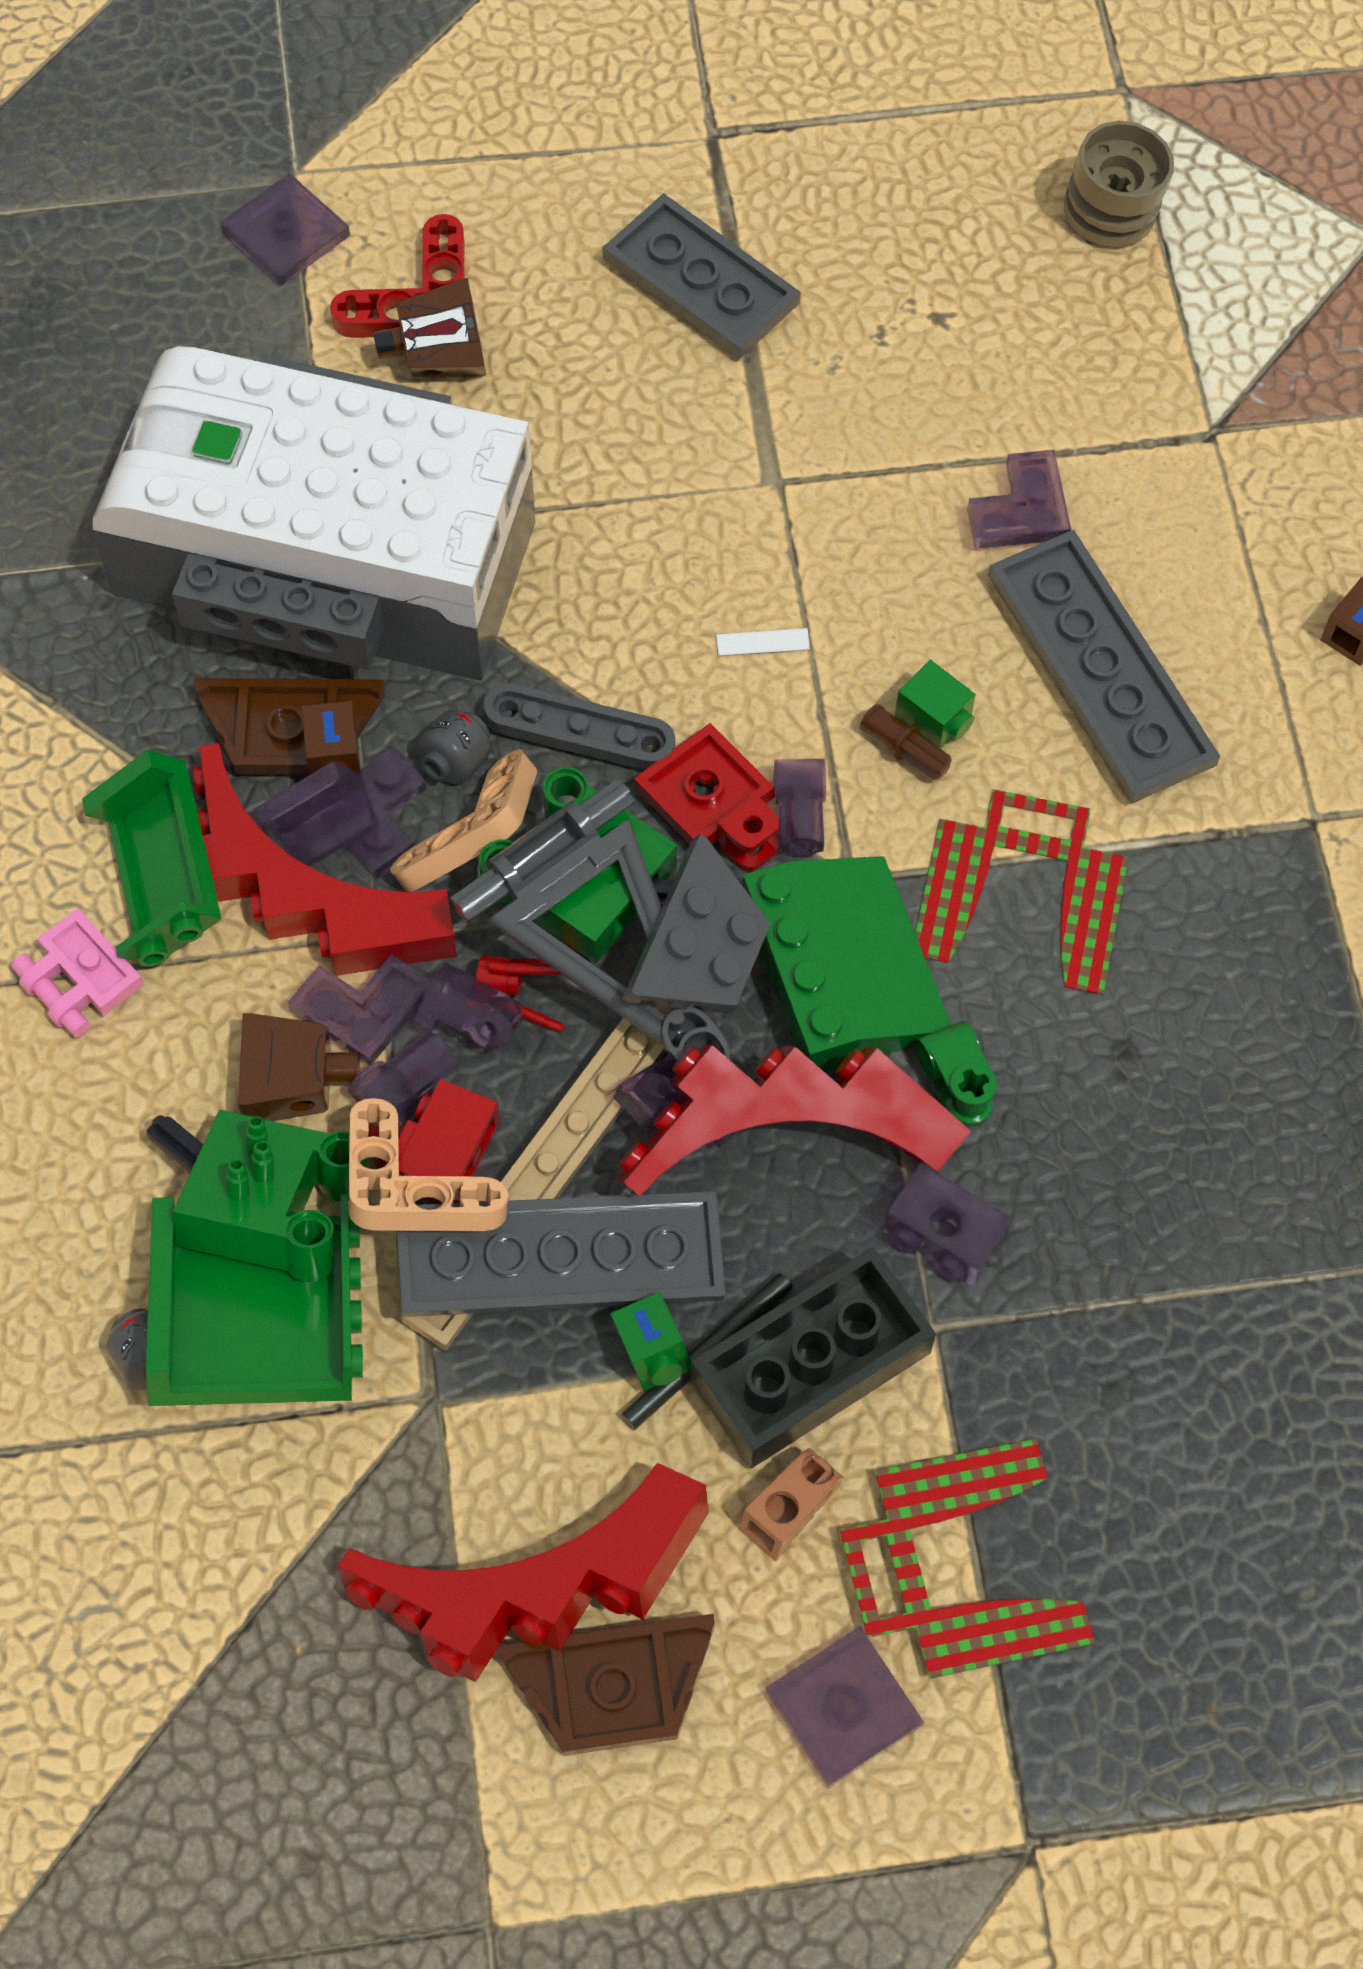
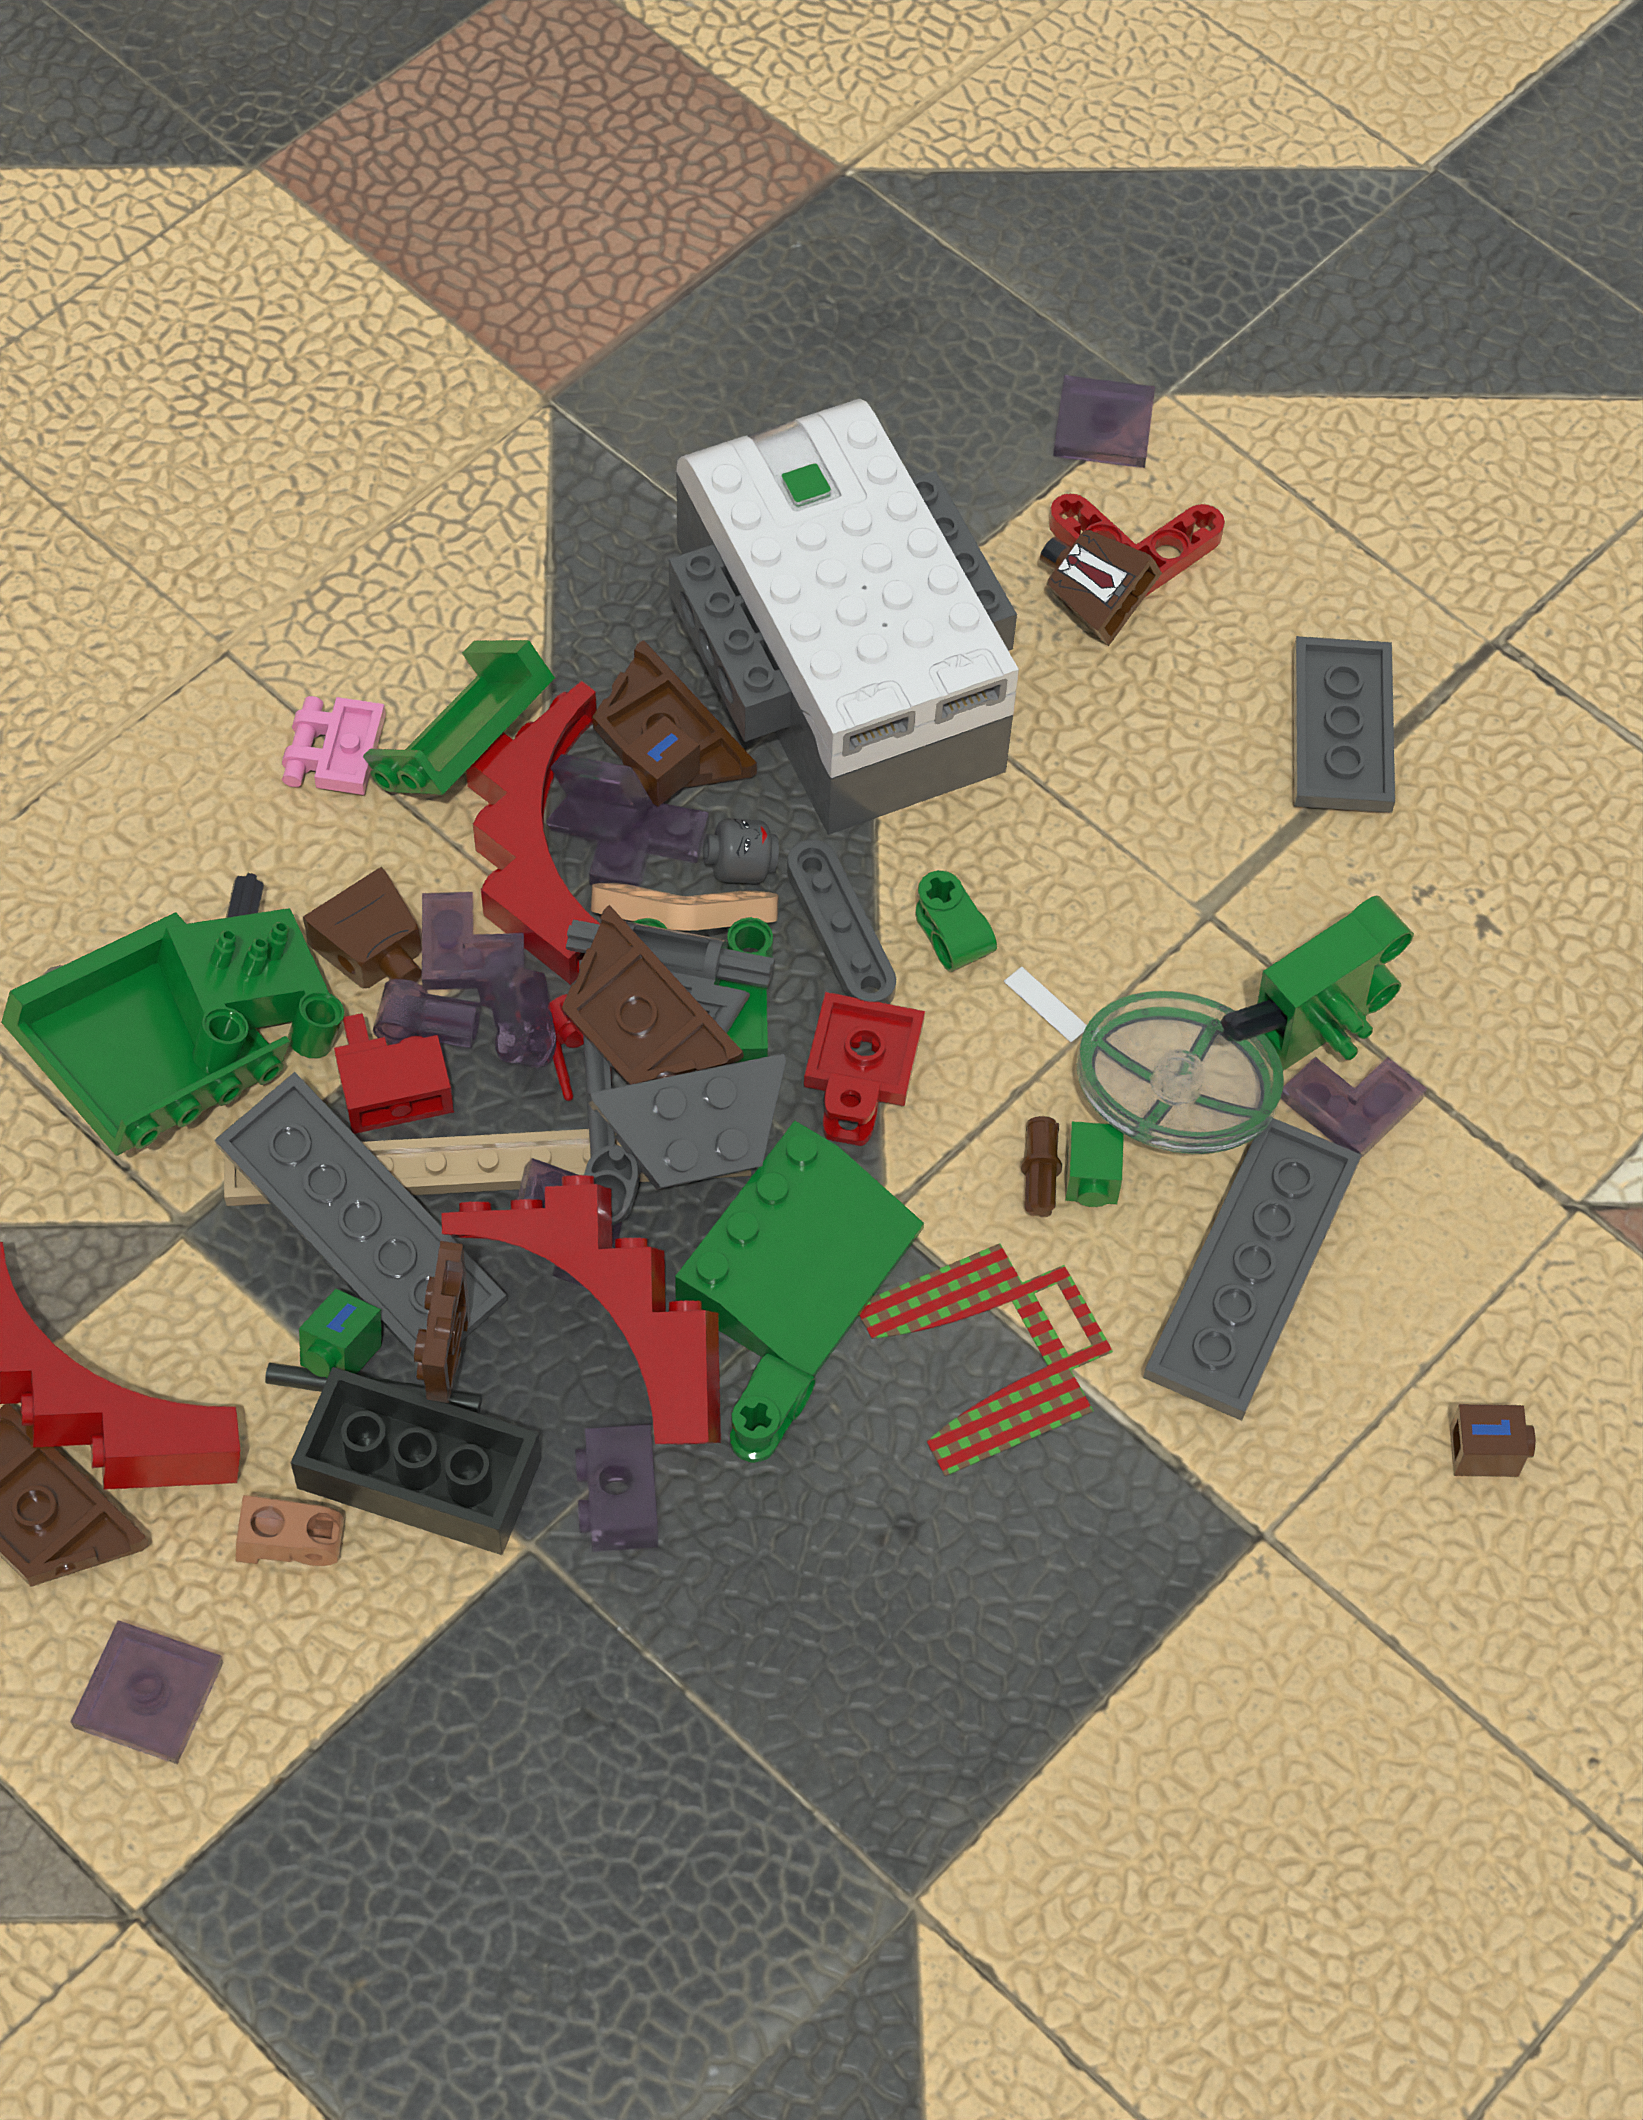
camera: 50 degrees right, 5 degrees down
light nougat beam [349,1098,509,1231] -> none
clear purple piece [774,758,826,858] -> none
piece [839,1438,1095,1679] -> none
none -> reddish brown wing [414,1241,470,1403]
none -> reddish brown wing [562,905,744,1085]
none -> green piece [915,870,997,972]
none -> clear dish [1076,991,1284,1154]
none -> green piece [1220,895,1414,1071]

